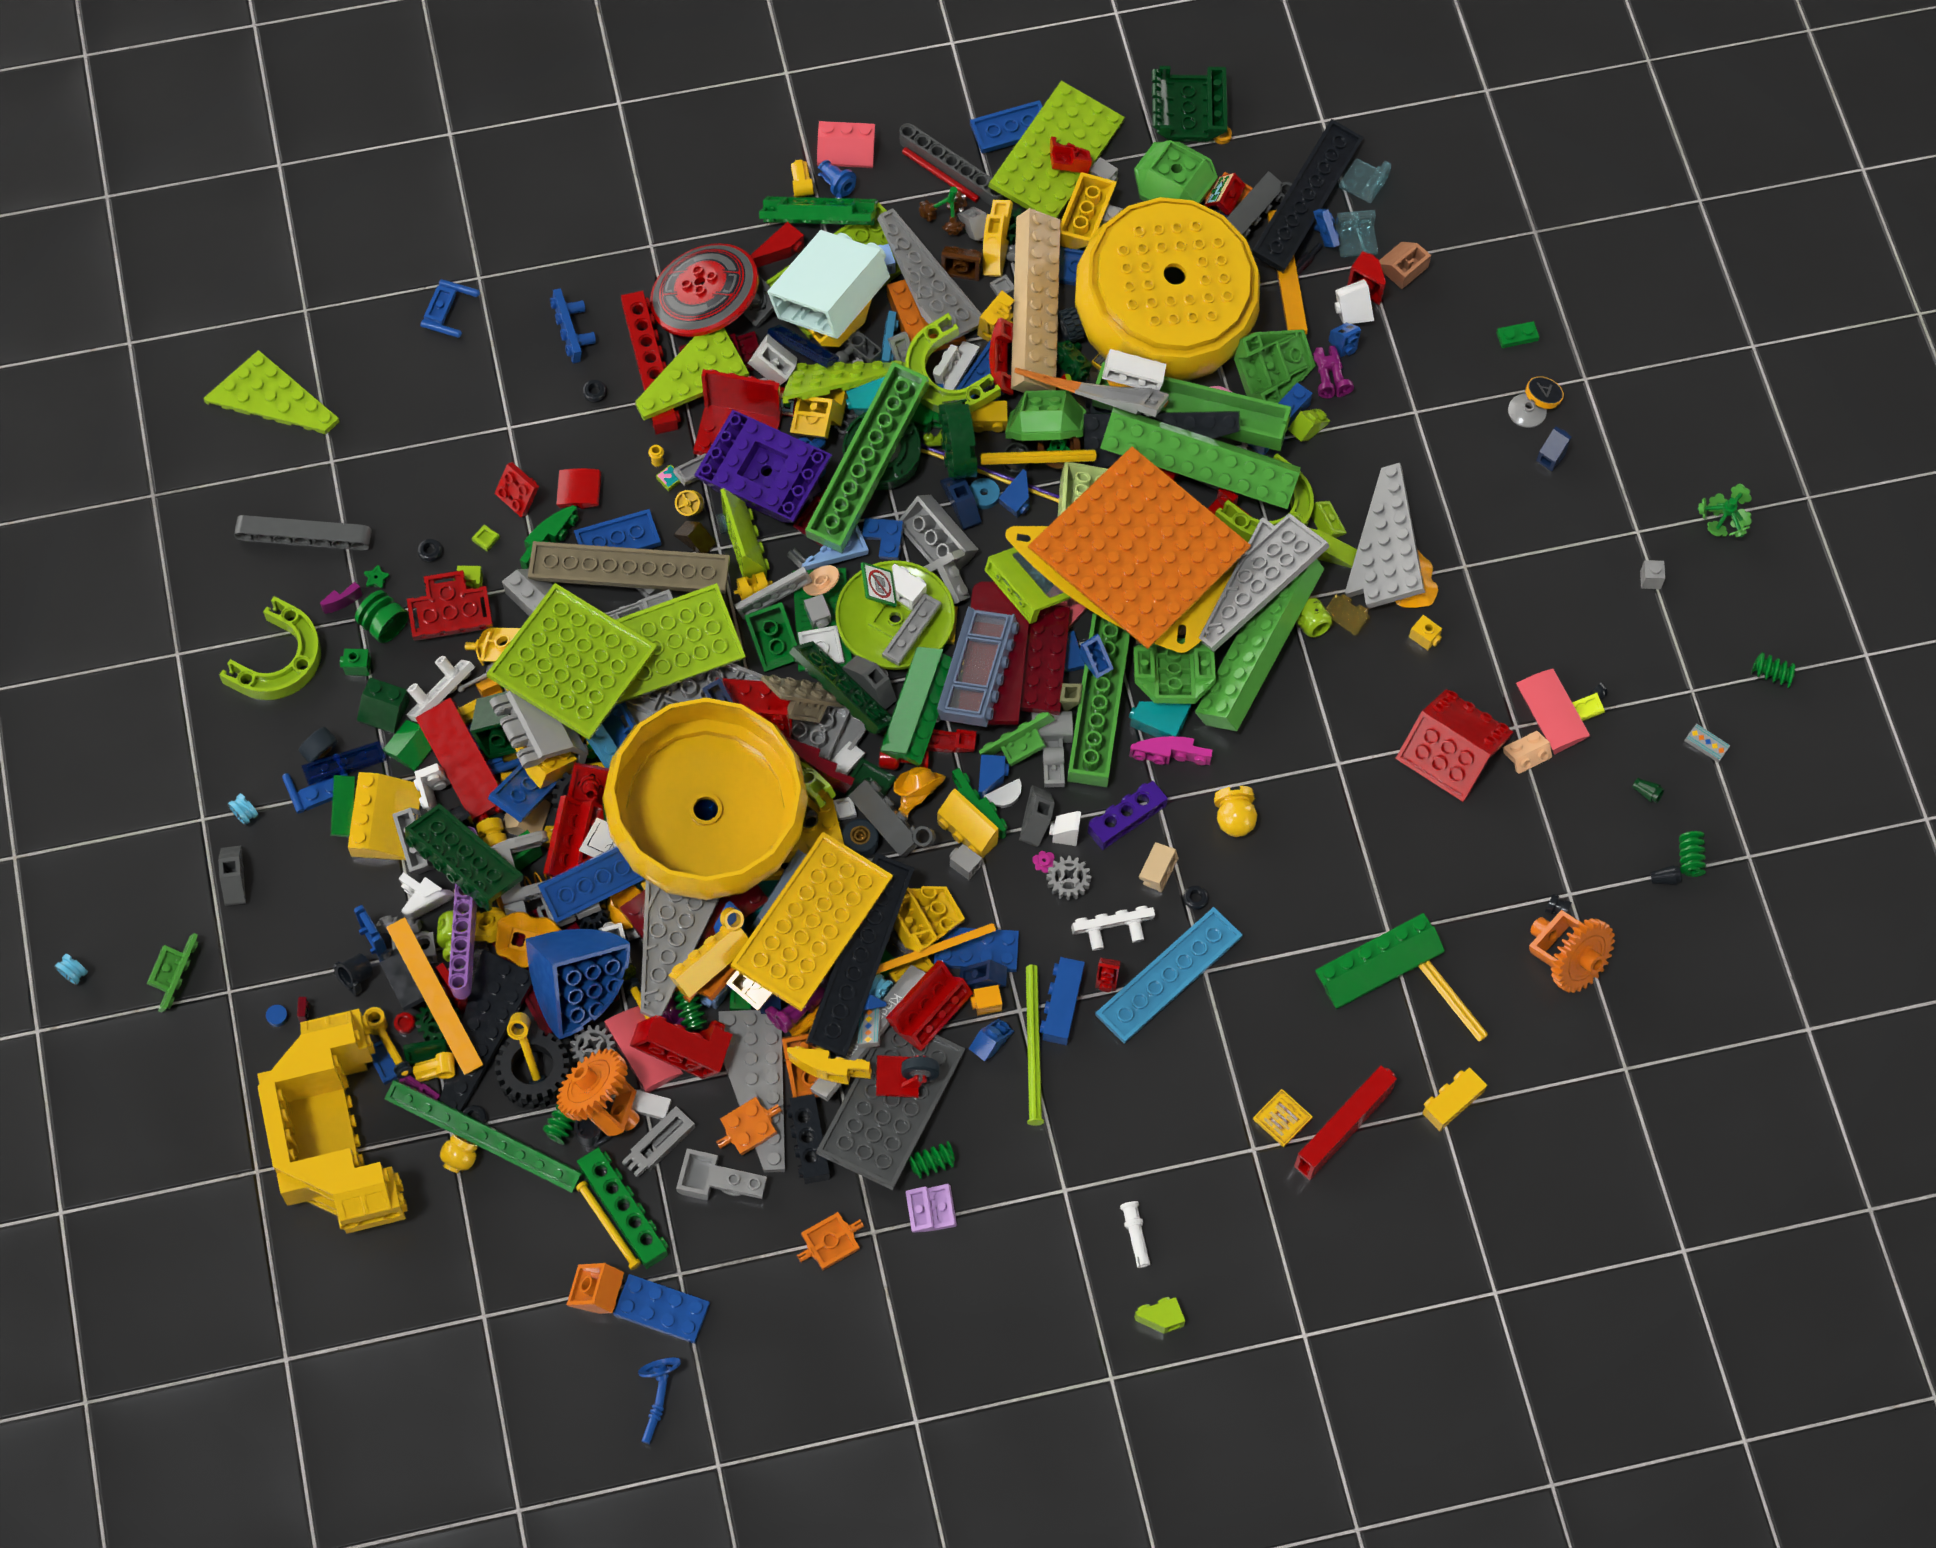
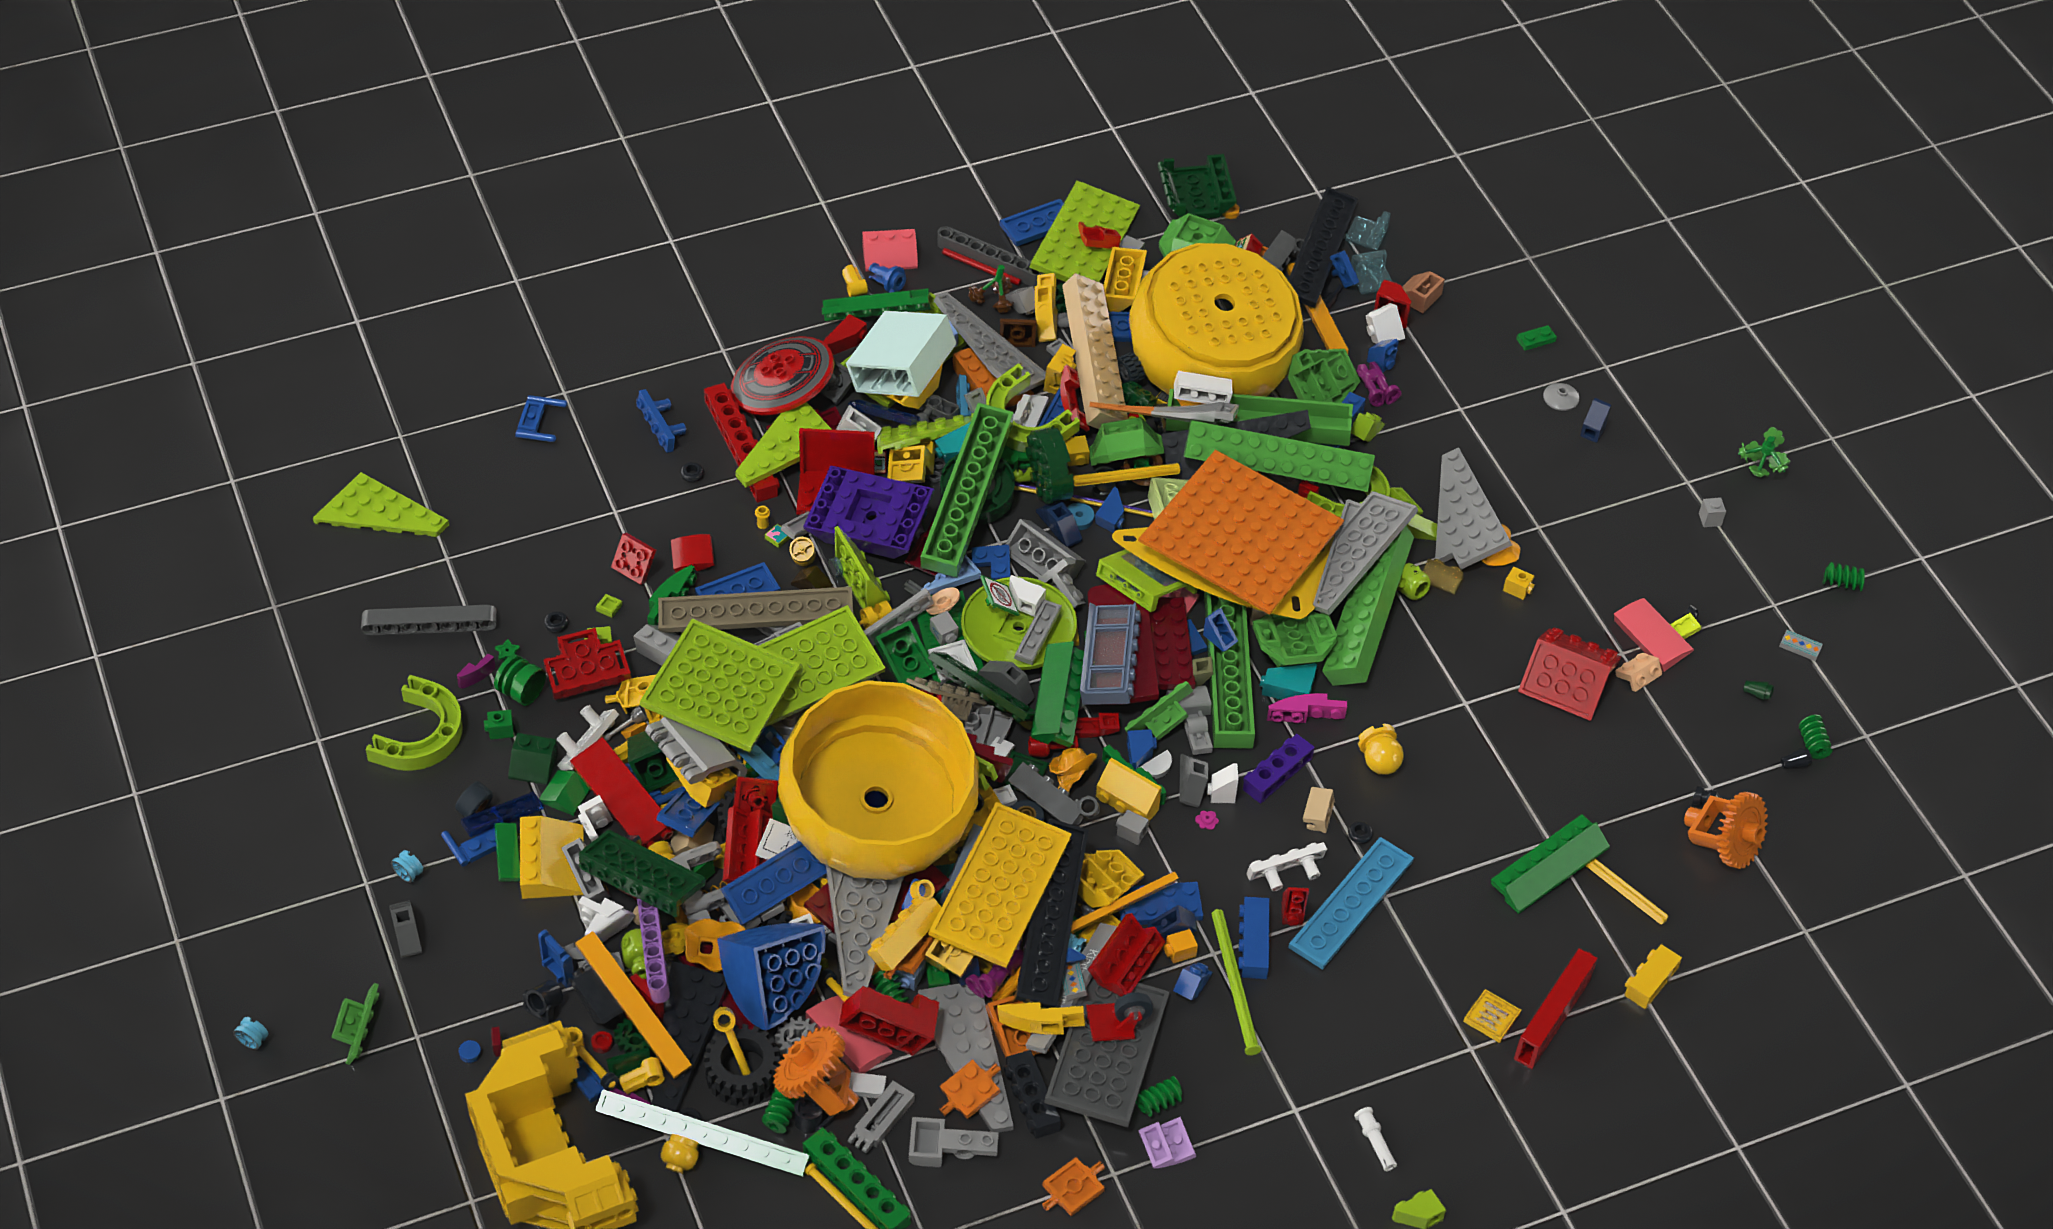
camera: 10 degrees left, 15 degrees down
light grey gear [1046,856,1091,900] -> none
tile [1525,377,1564,409] -> none

